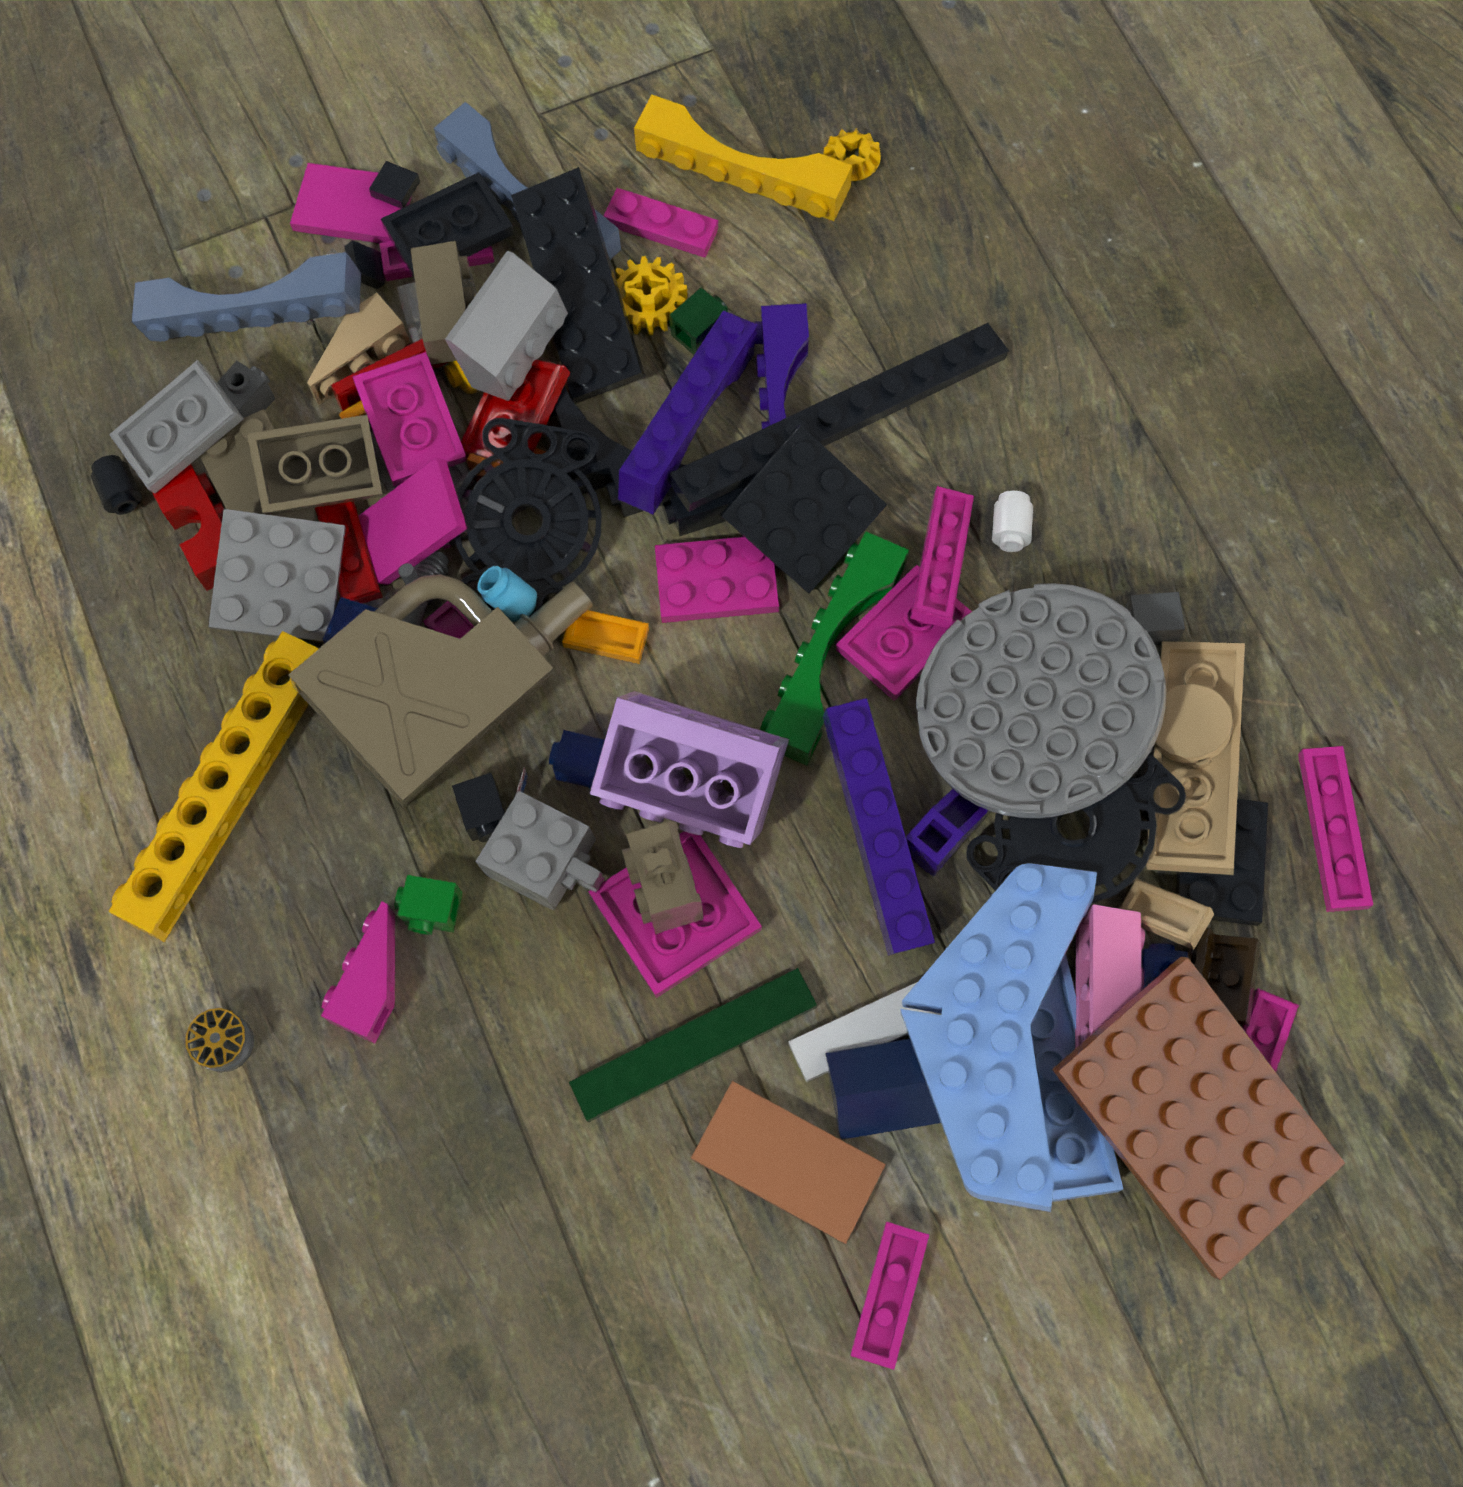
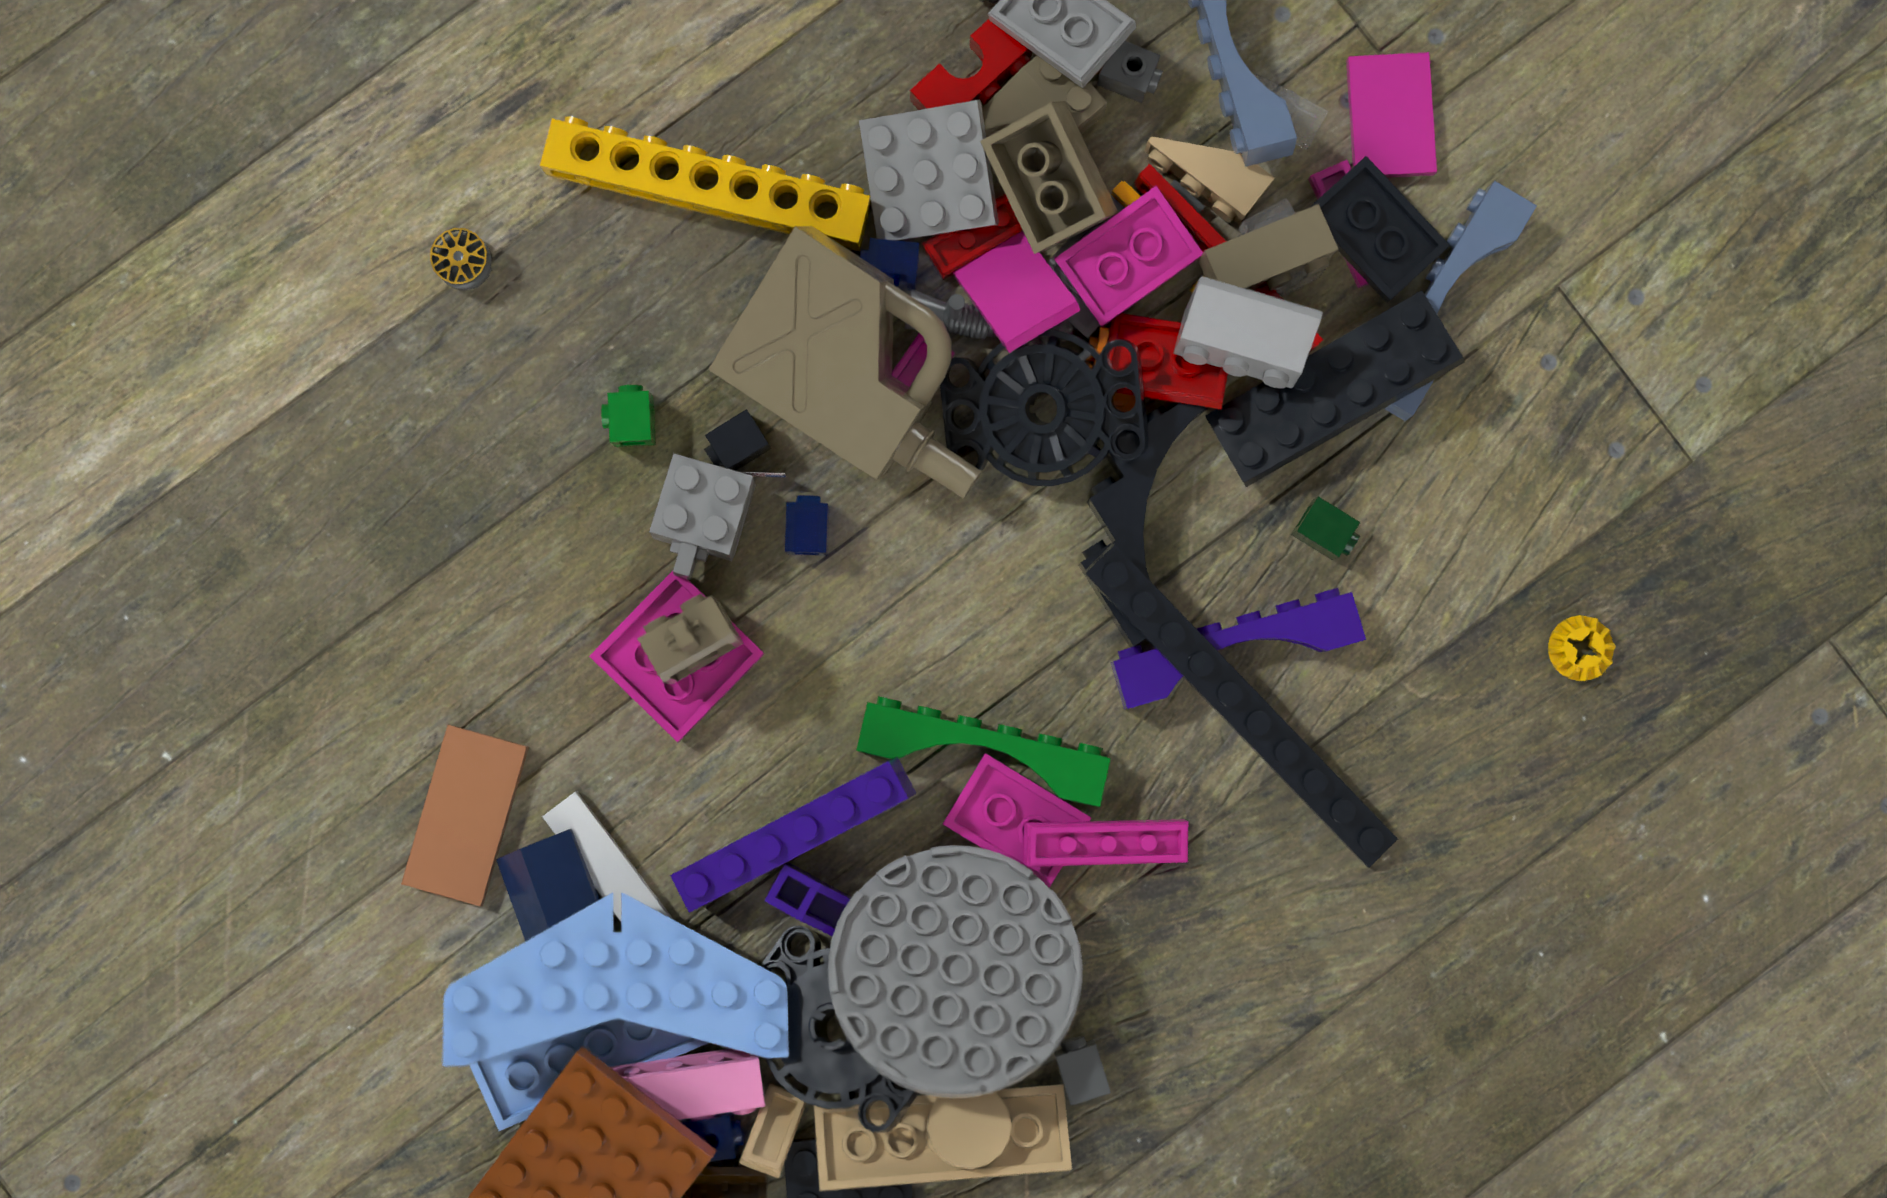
camera: 75 degrees right, 15 degrees up
dark pink slope [321,901,395,1044] -> none
black tile [344,240,386,290] -> none
black tile [369,161,420,209] -> none
medium azure brick [477,566,537,622] -> none
light orange tile [562,610,649,664] -> none
dark green tile [569,968,817,1123] -> none
lavender brick [590,691,789,848] -> none
dark pink plate [604,188,719,258] -> none
yellow gear [615,256,688,335] -> none
dark purple arch [618,310,758,515] -> none
yellow arch [634,95,852,221] -> none
dark pink plate [655,537,779,623] -> none
black plate [720,425,887,594] -> none
dark pink plate [850,1221,929,1370] -> none
white brick [992,491,1033,552] -> none

